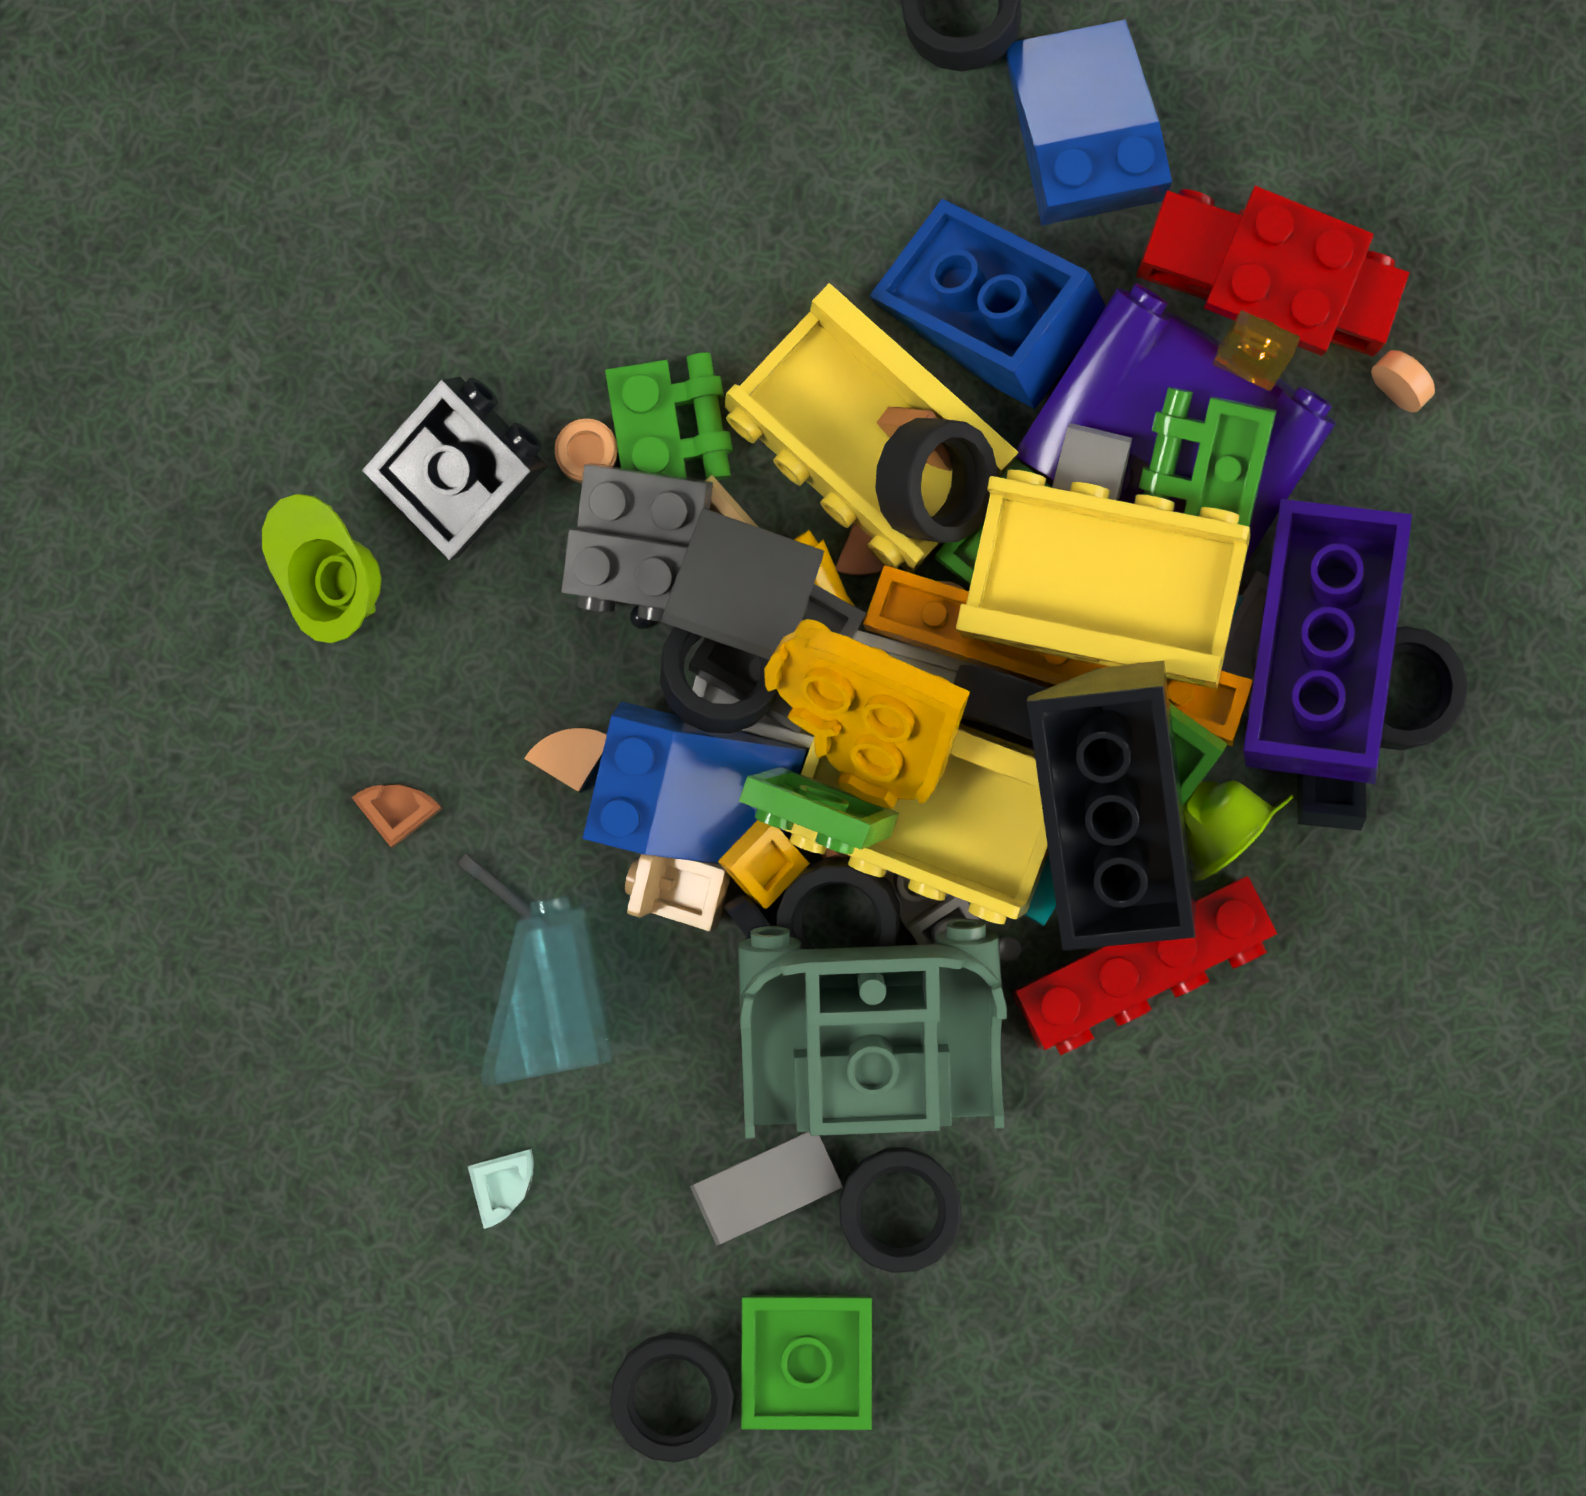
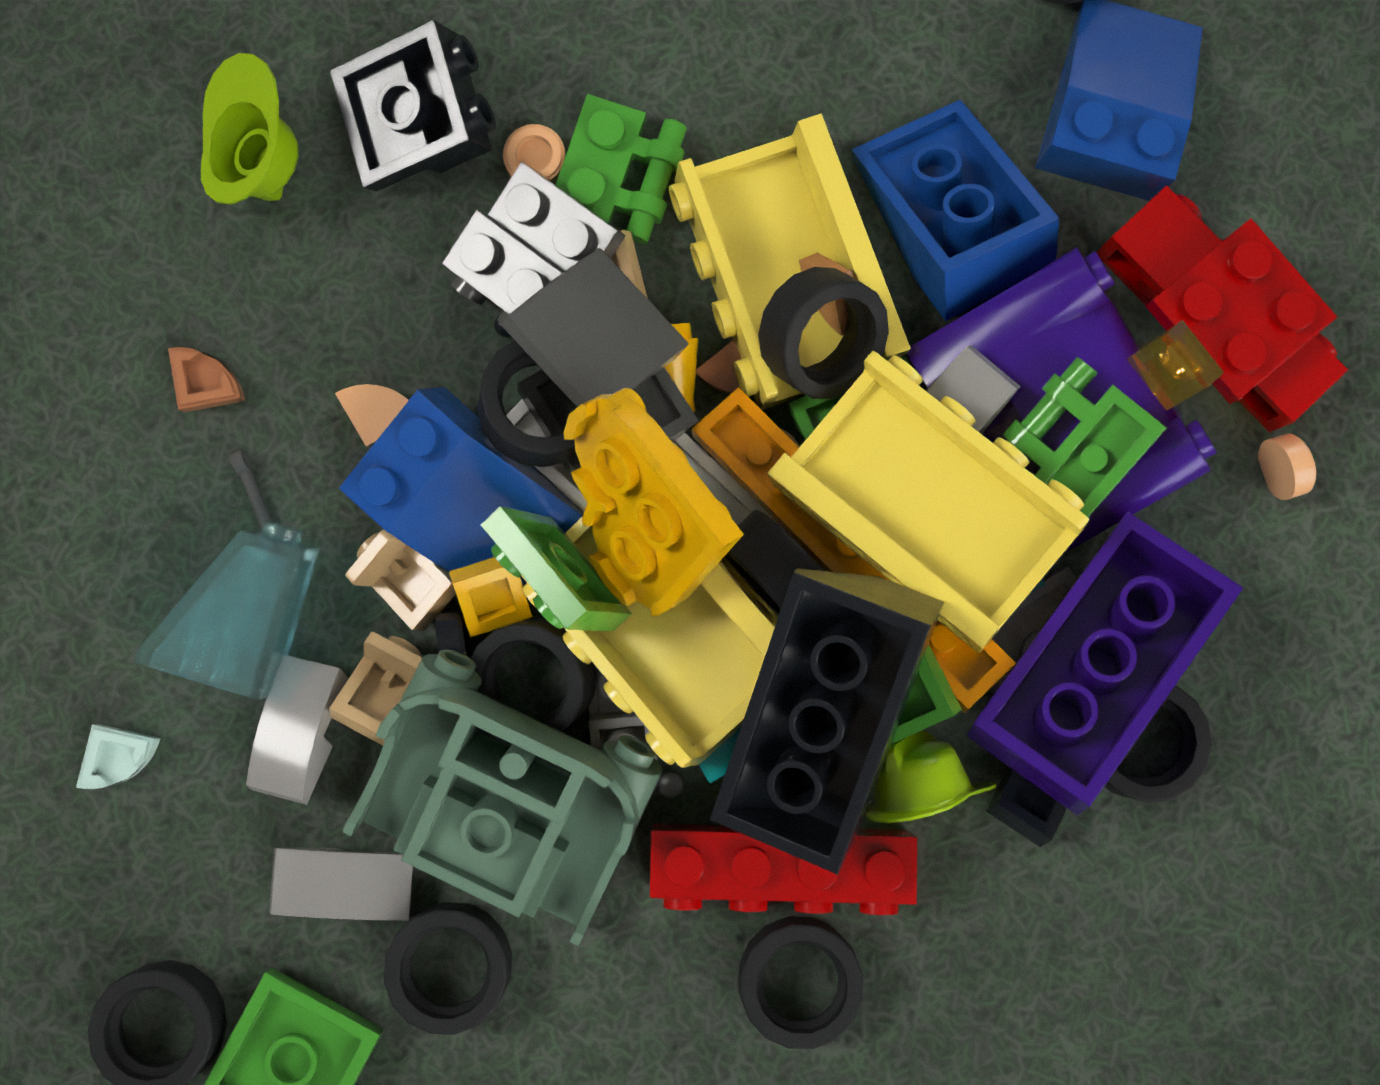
camera: 25 degrees right, 0 degrees up
none -> light grey slope [246,655,349,805]
none -> tan bracket [329,632,422,745]
none -> black tyre [738,916,863,1049]

